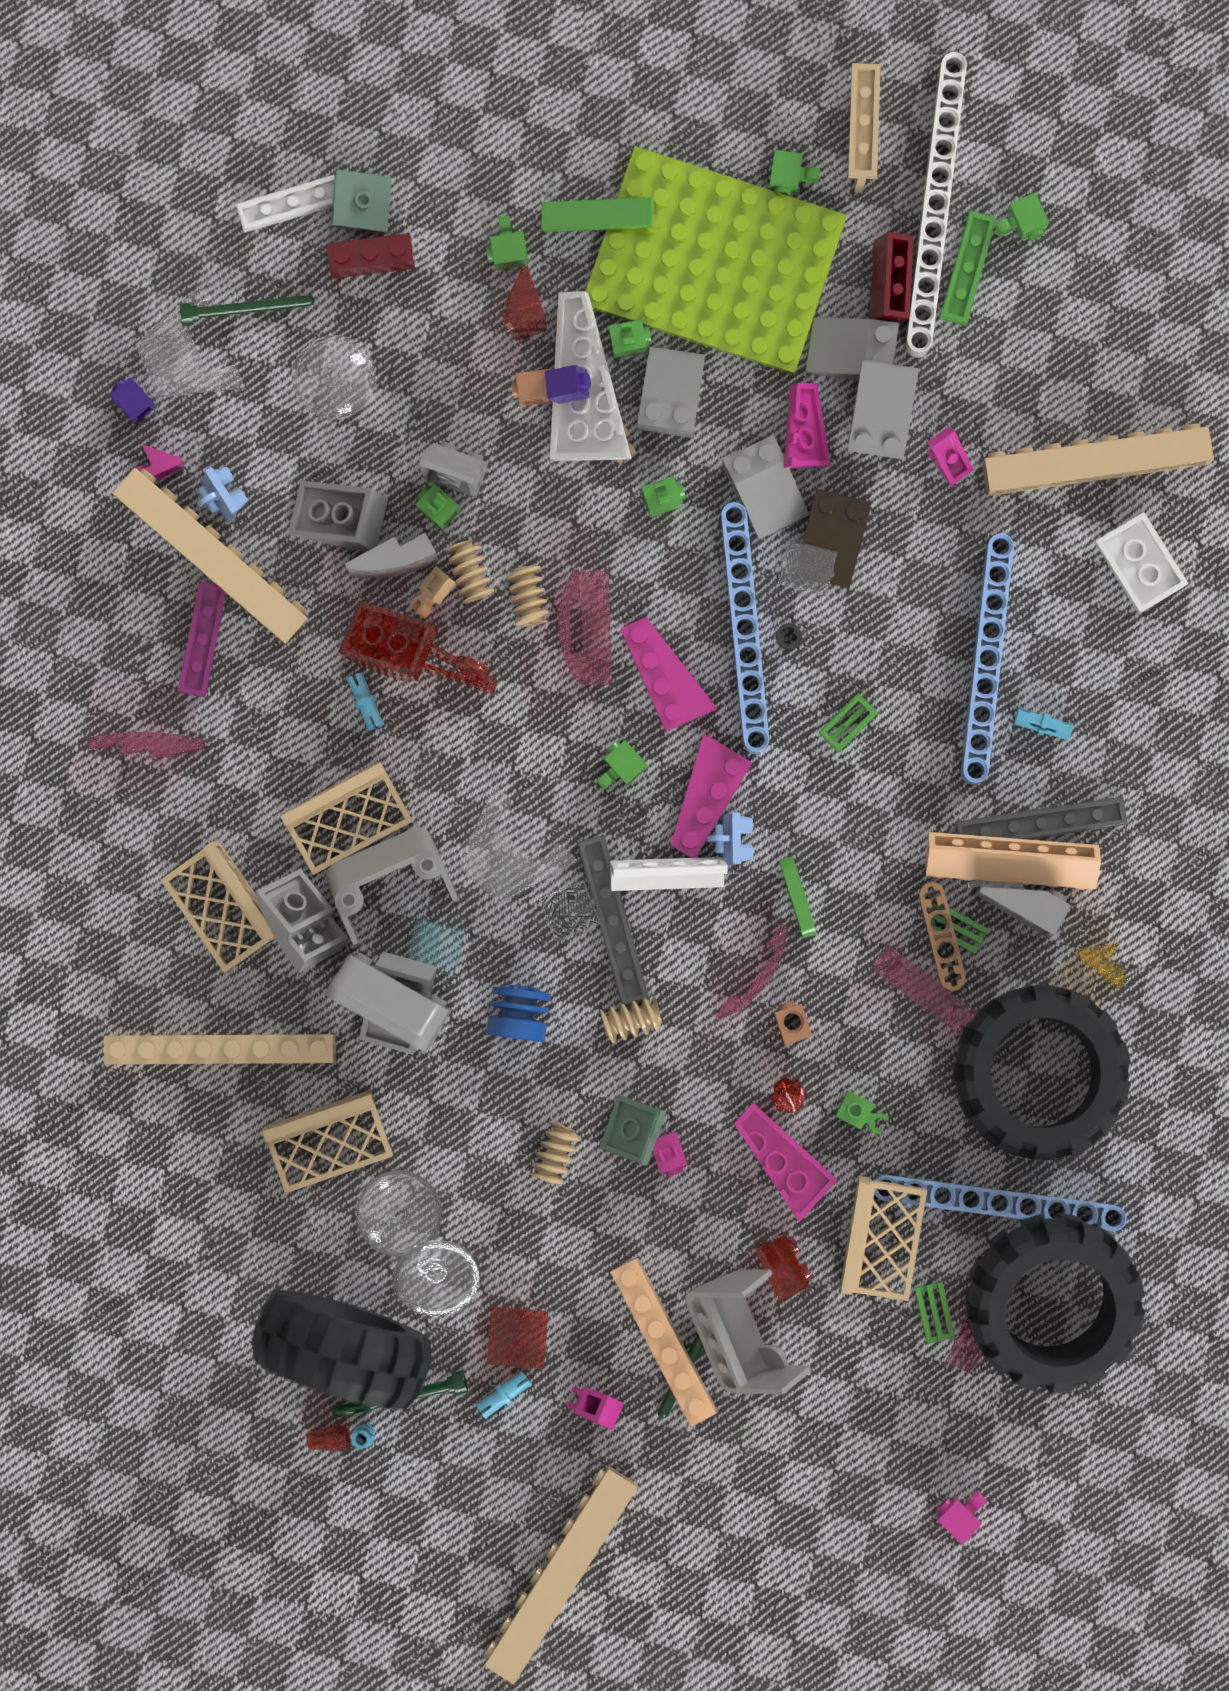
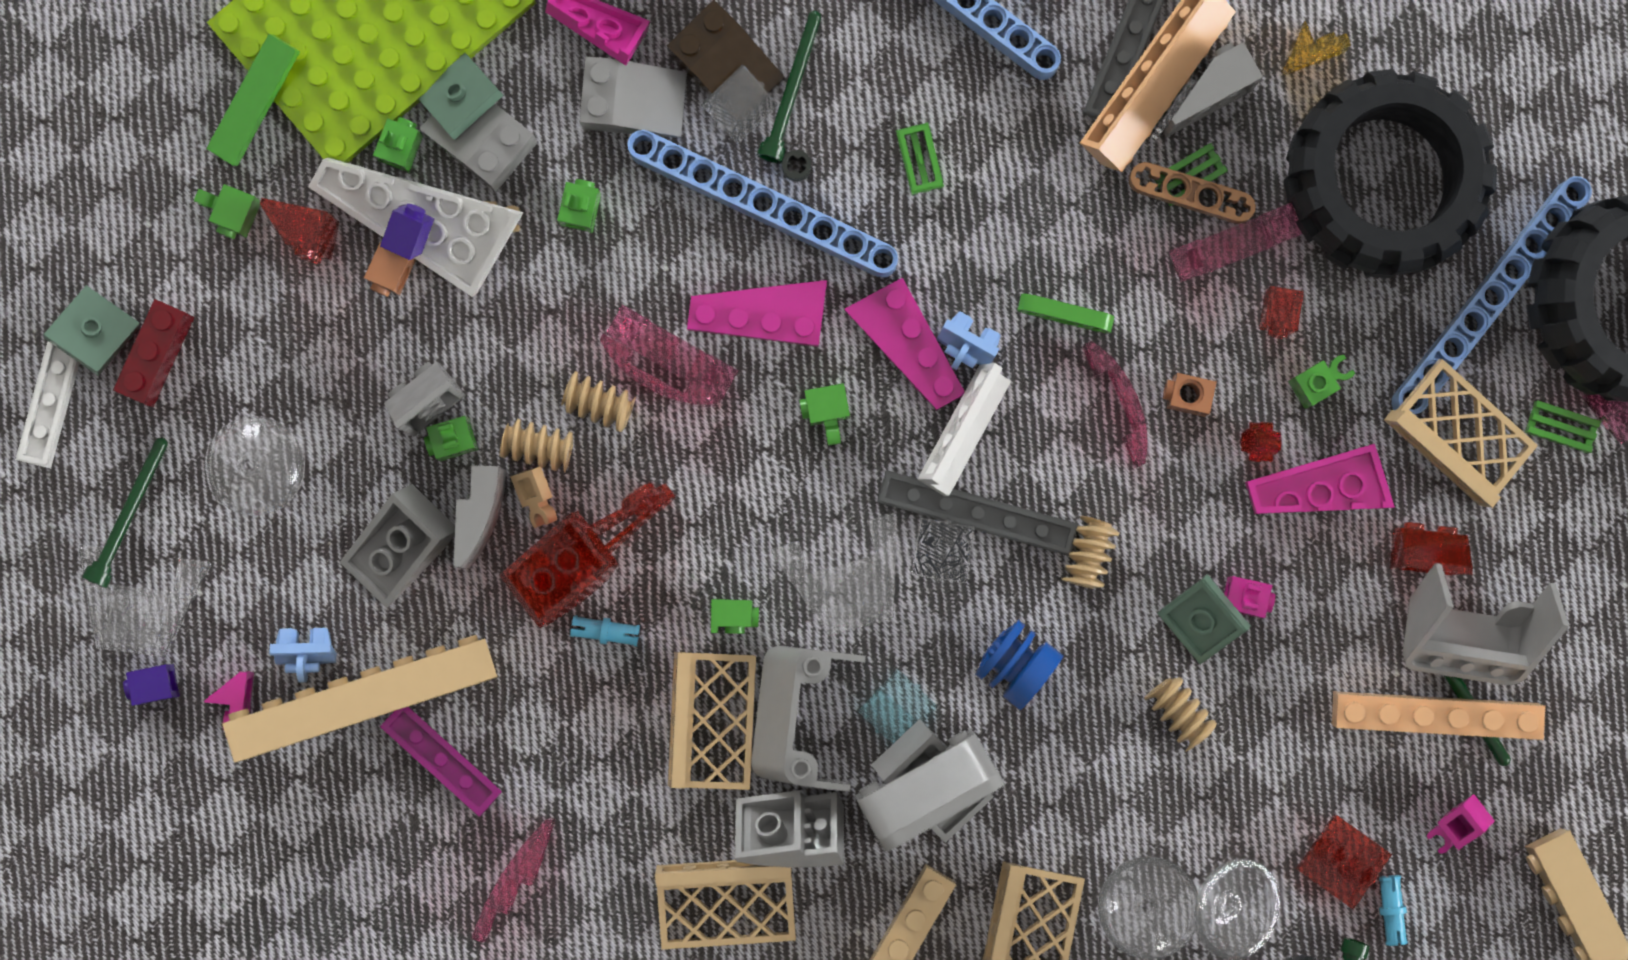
camera: 60 degrees left, 0 degrees up
none -> sand green plate [419,53,504,140]
none -> bright green brick [711,599,759,634]
none -> dark green piece [757,11,821,164]
none -> clear red brick [1259,286,1304,339]

